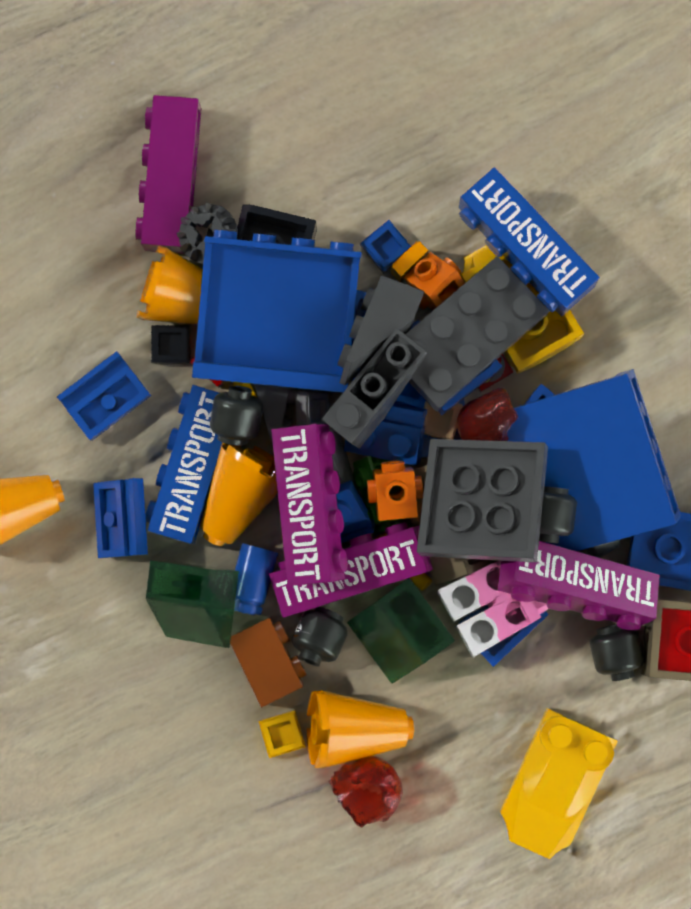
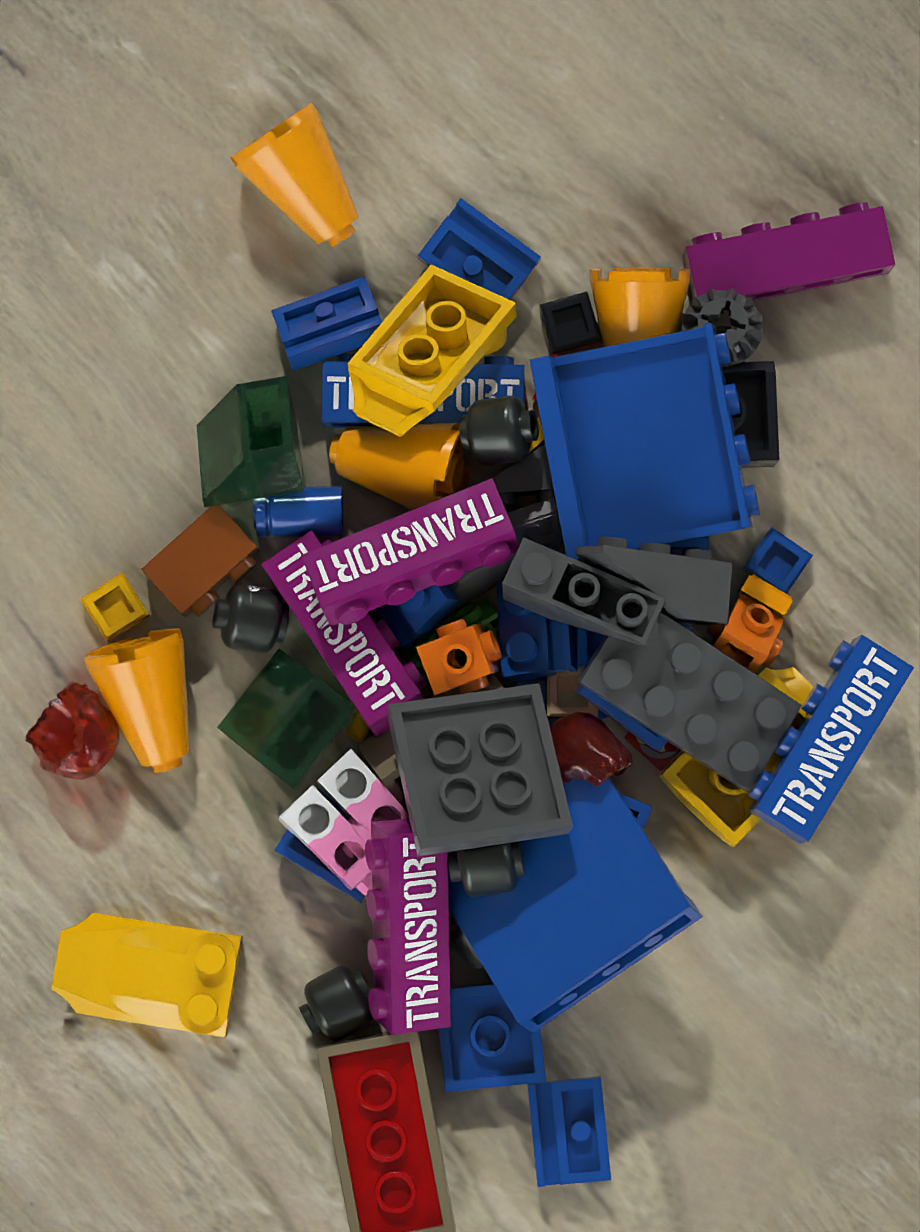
camera: 75 degrees right, 0 degrees up
none -> yellow slope [348,265,516,437]

